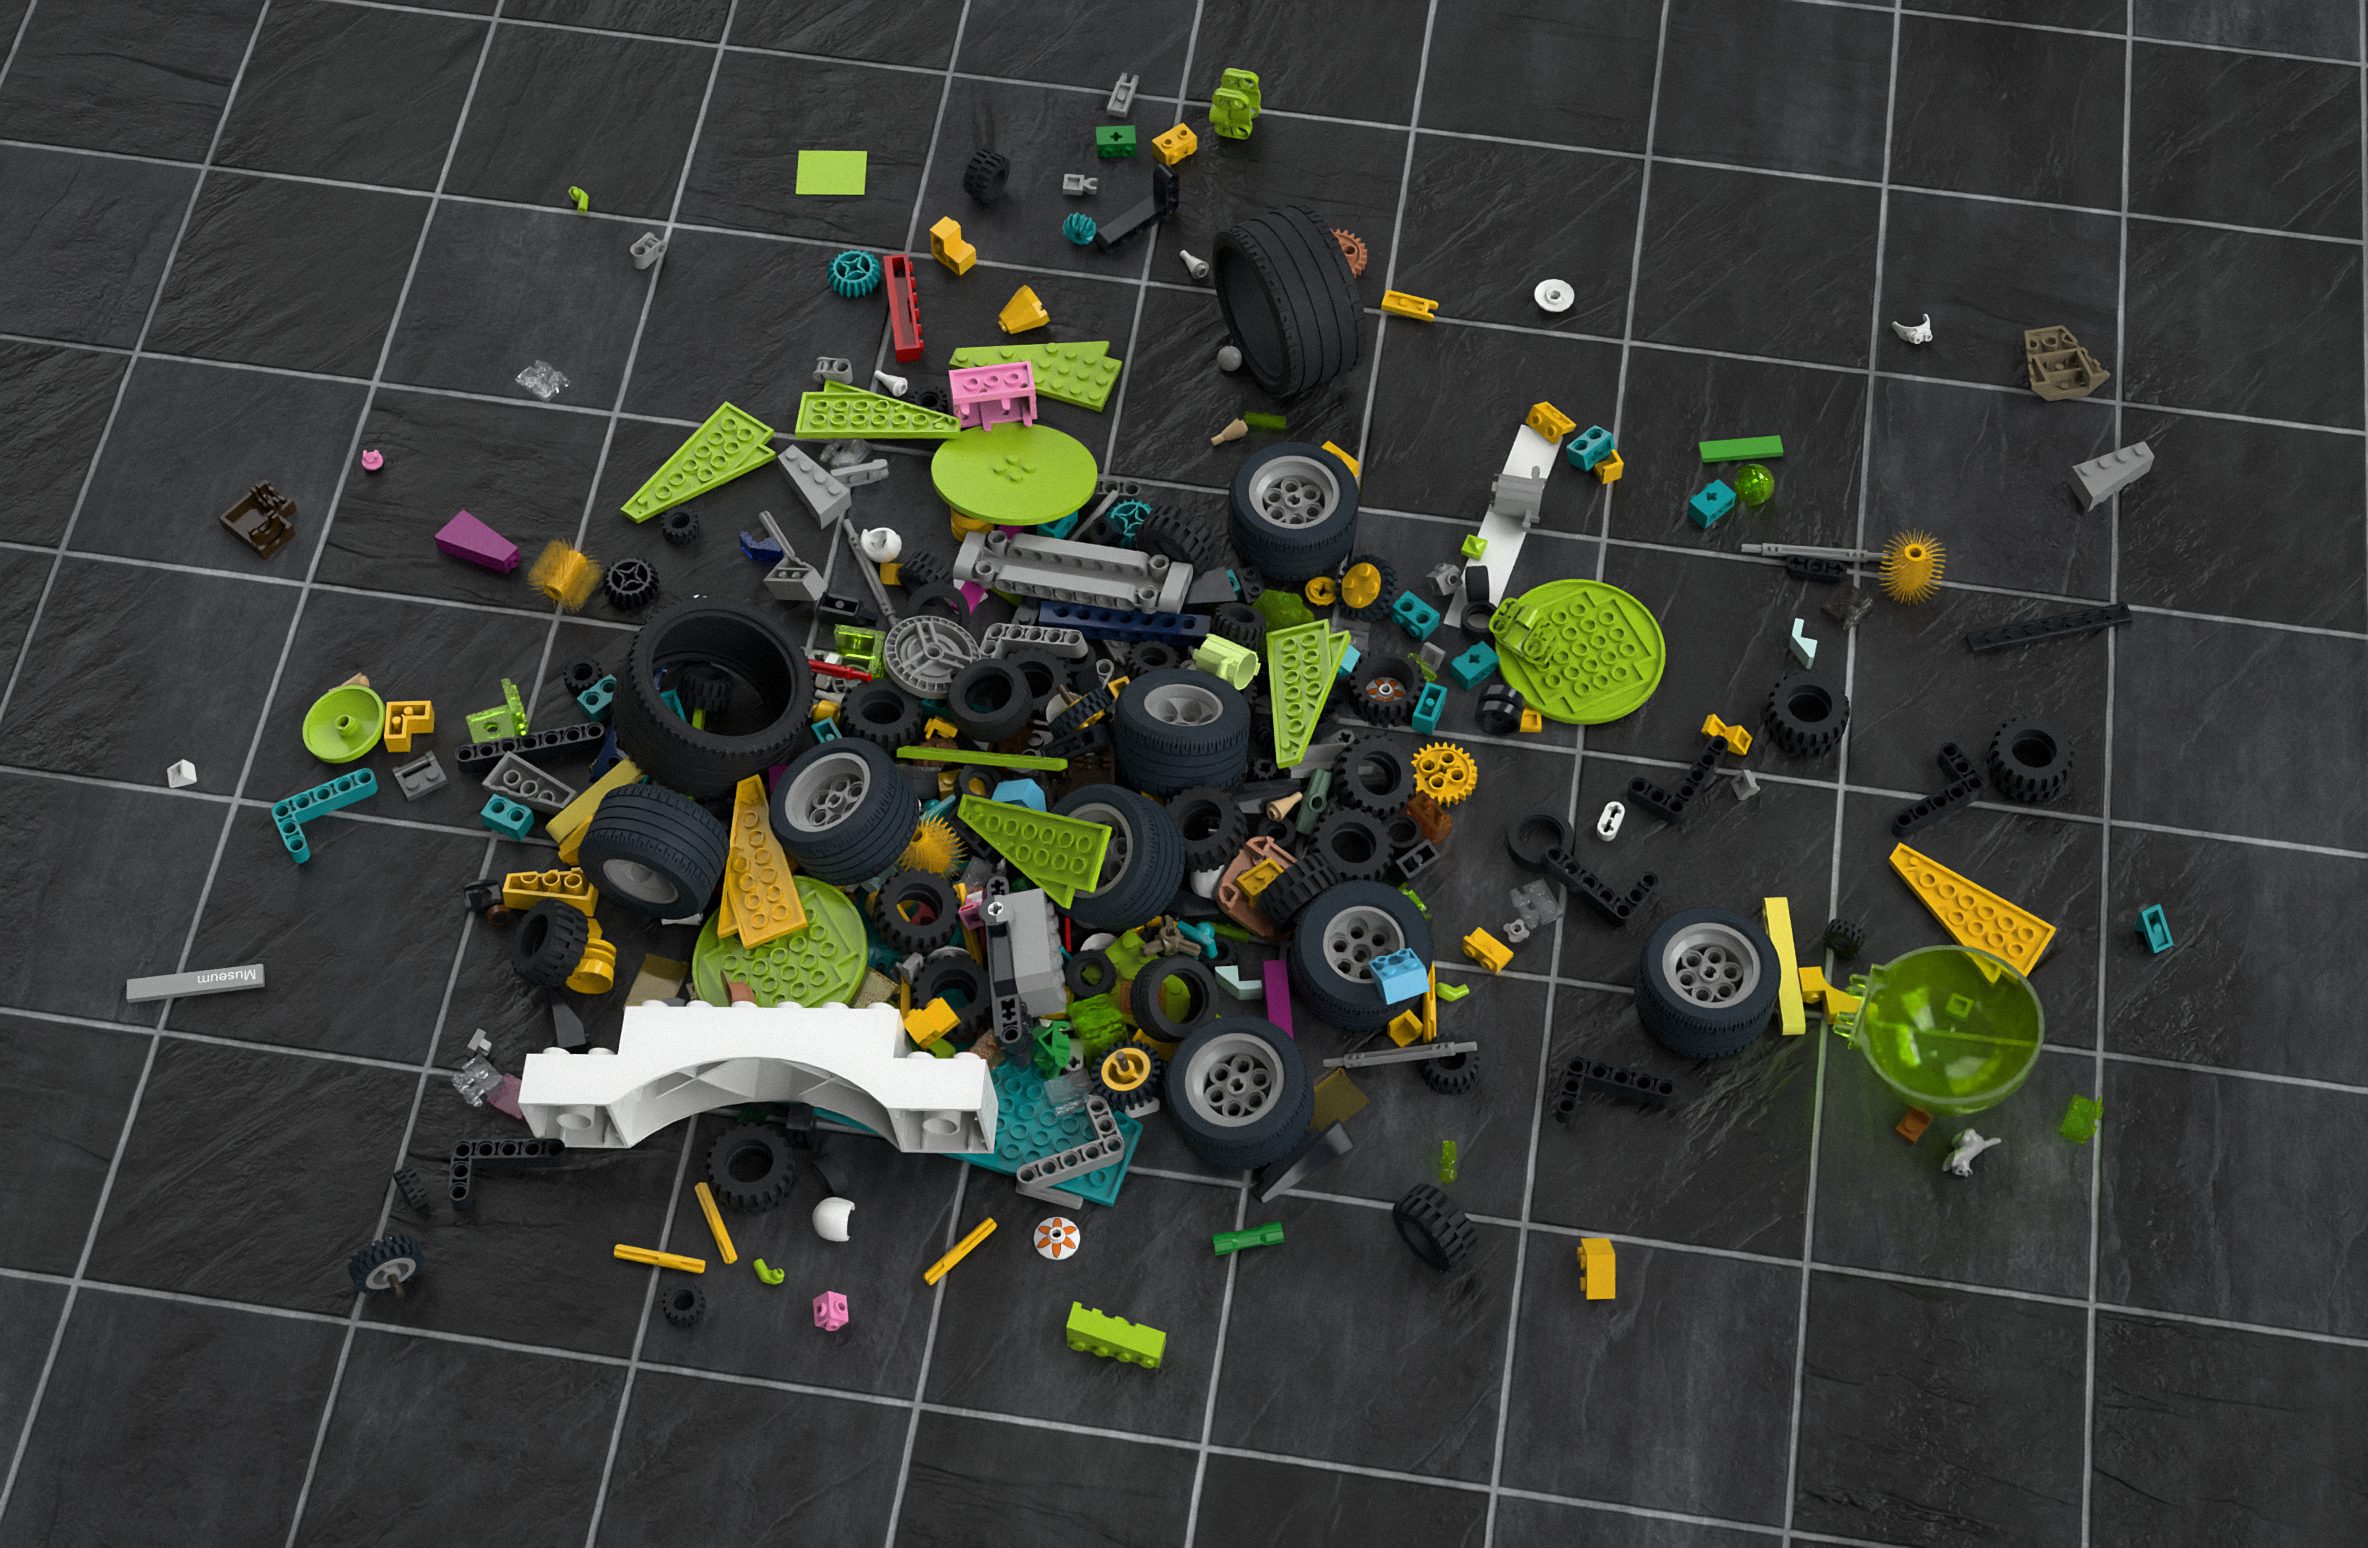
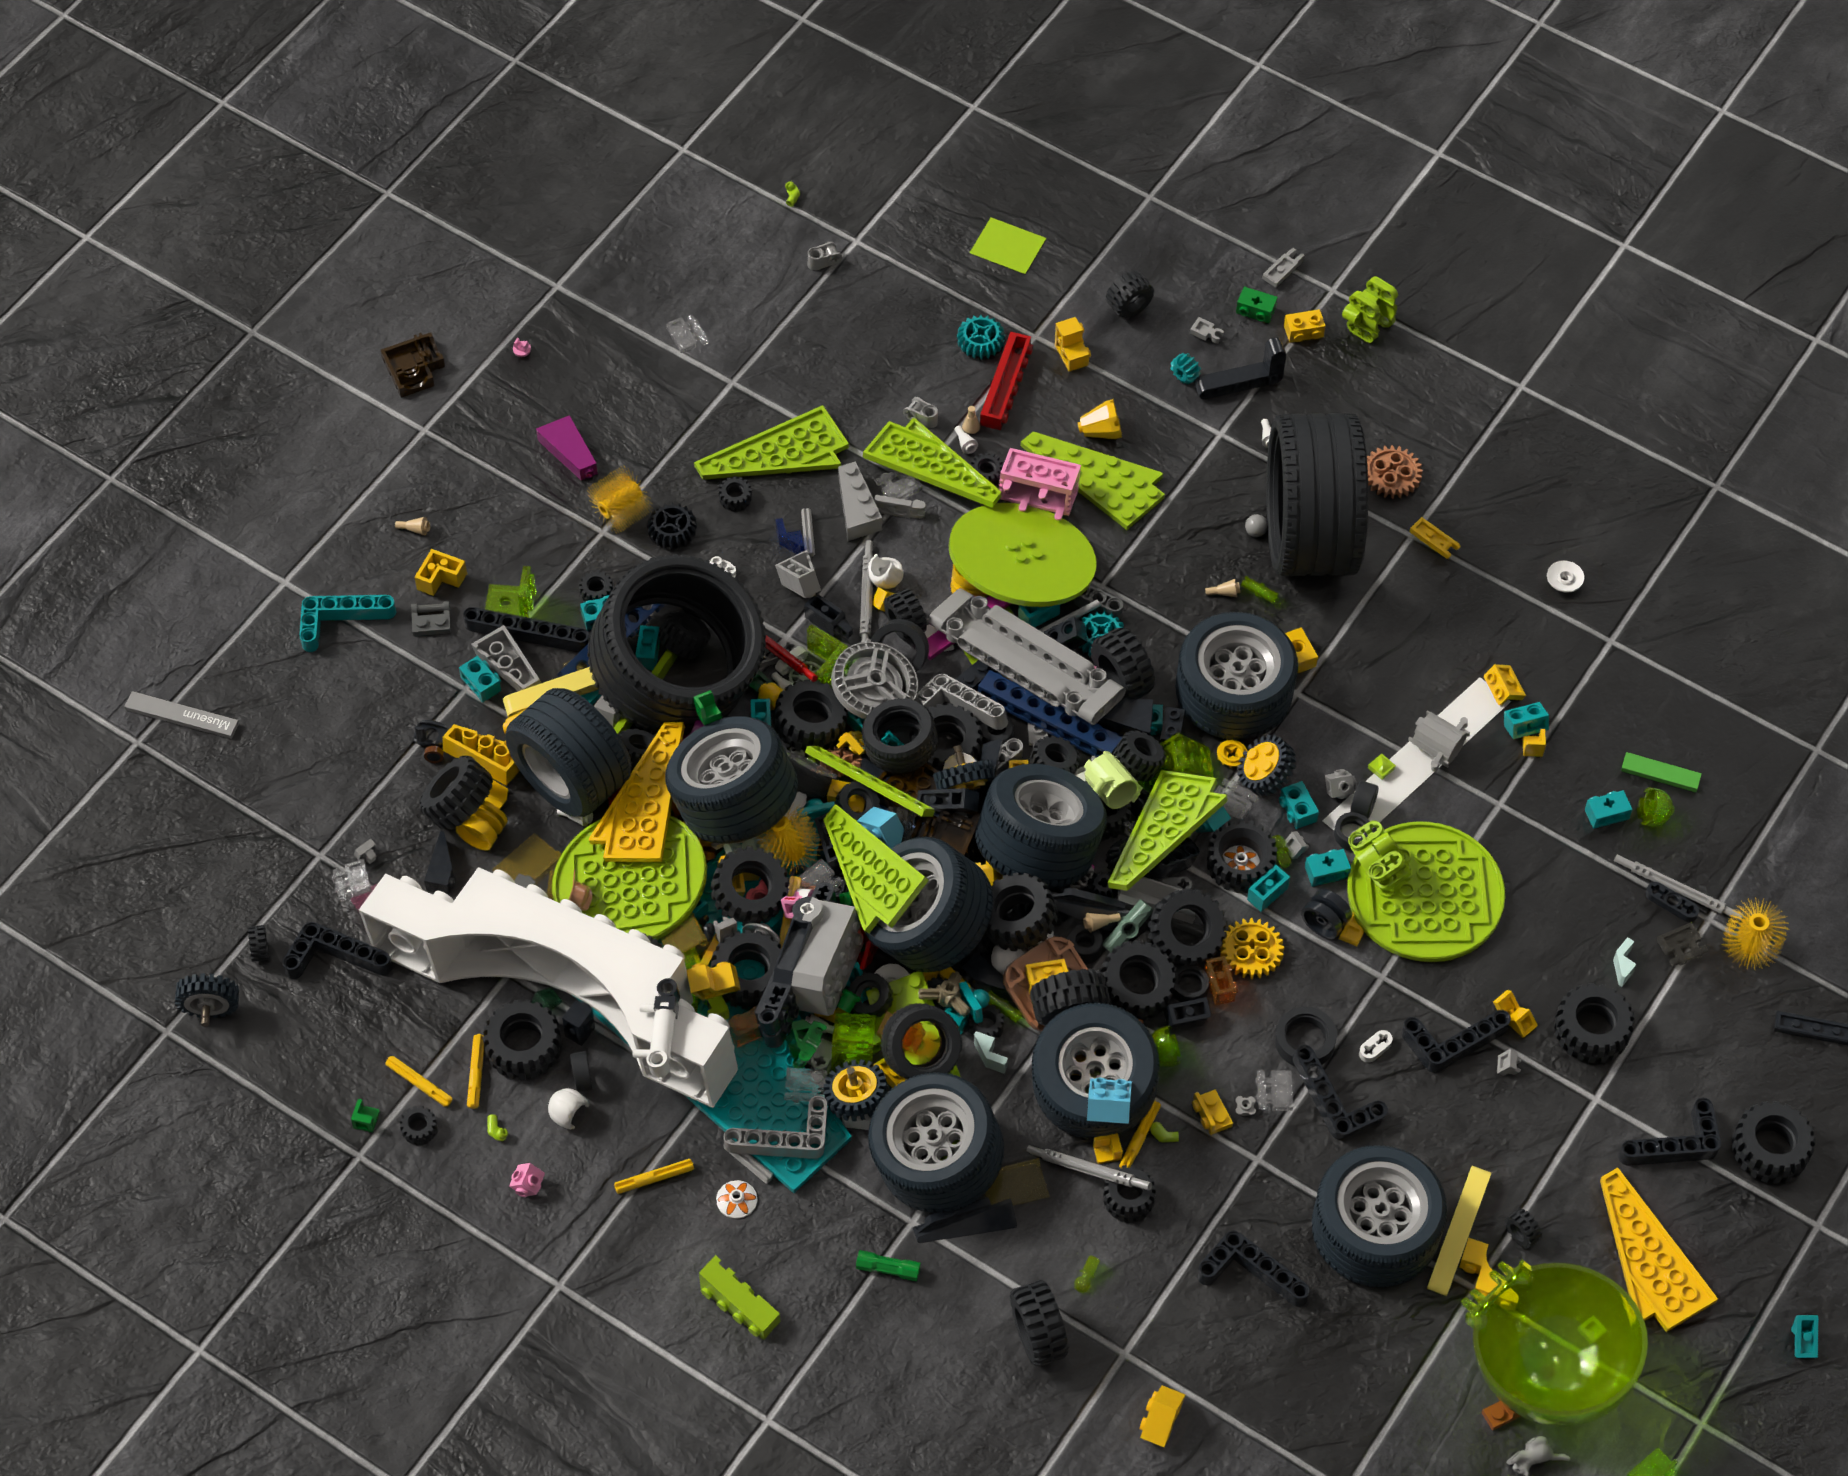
camera: 25 degrees right, 0 degrees up
white slope [167,759,197,788] -> none
lime dish [303,685,386,763] -> none
magenta slope [1261,960,1293,1039] -> none
none -> green panel [351,1098,380,1133]
none -> white piece [632,978,680,1077]
none -> green panel [693,690,722,725]
none -> green piece [837,988,861,1013]
none -> tan cone [962,406,980,434]

